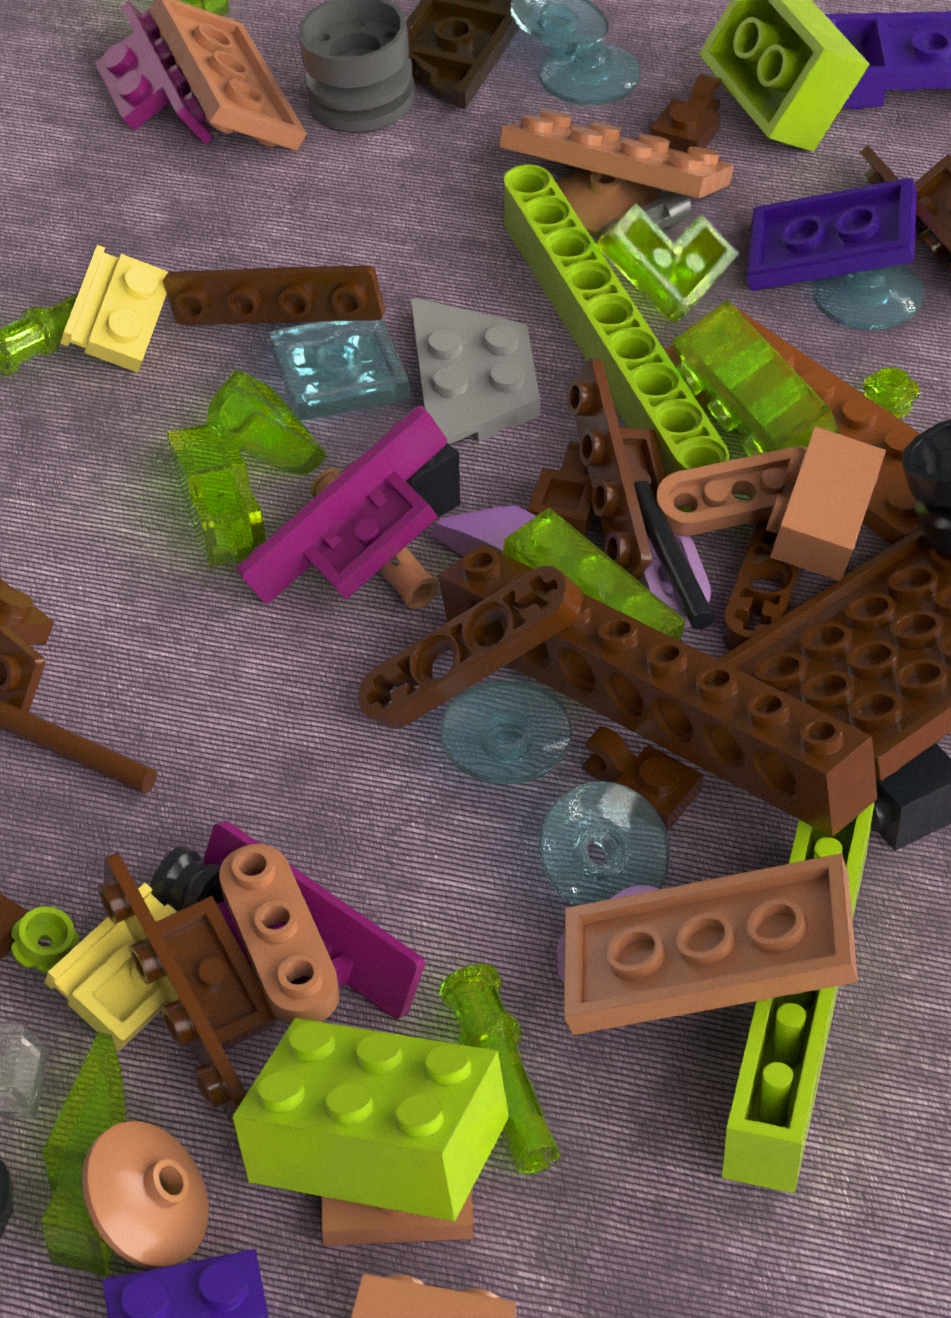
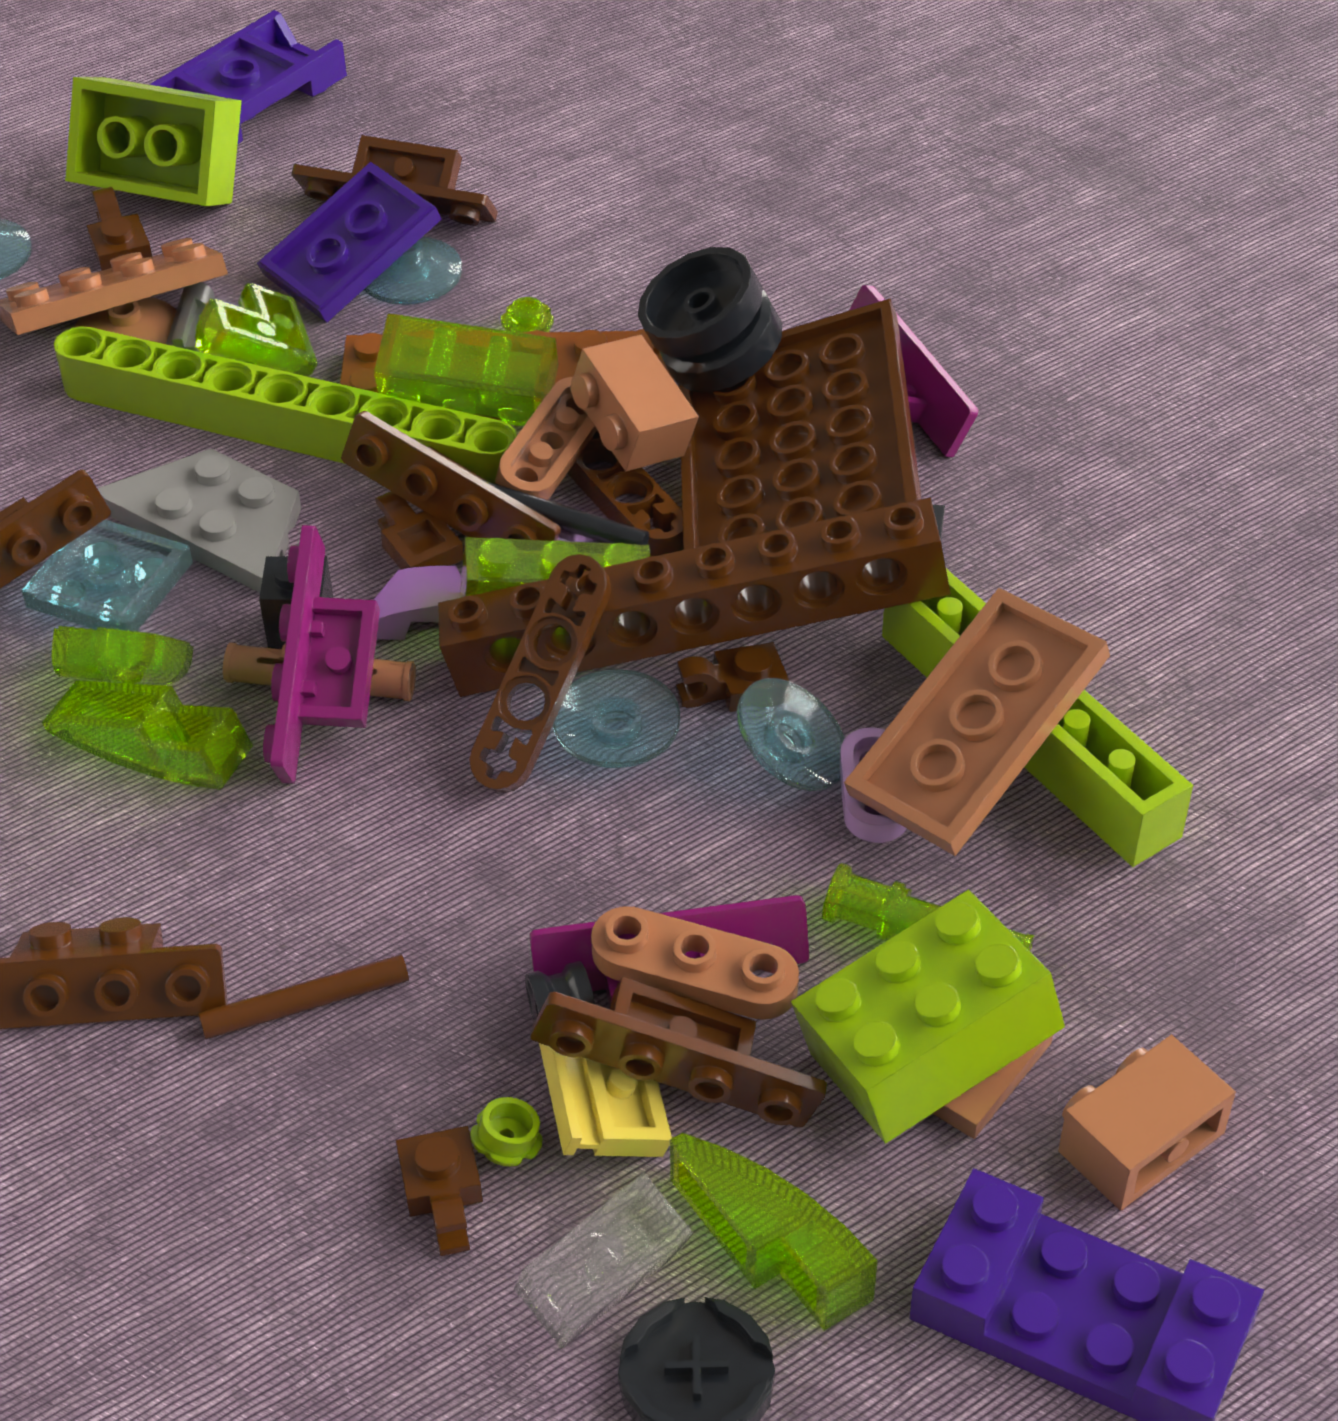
camera: 50 degrees left, 0 degrees up
nougat dish [82,1121,209,1269] -> none

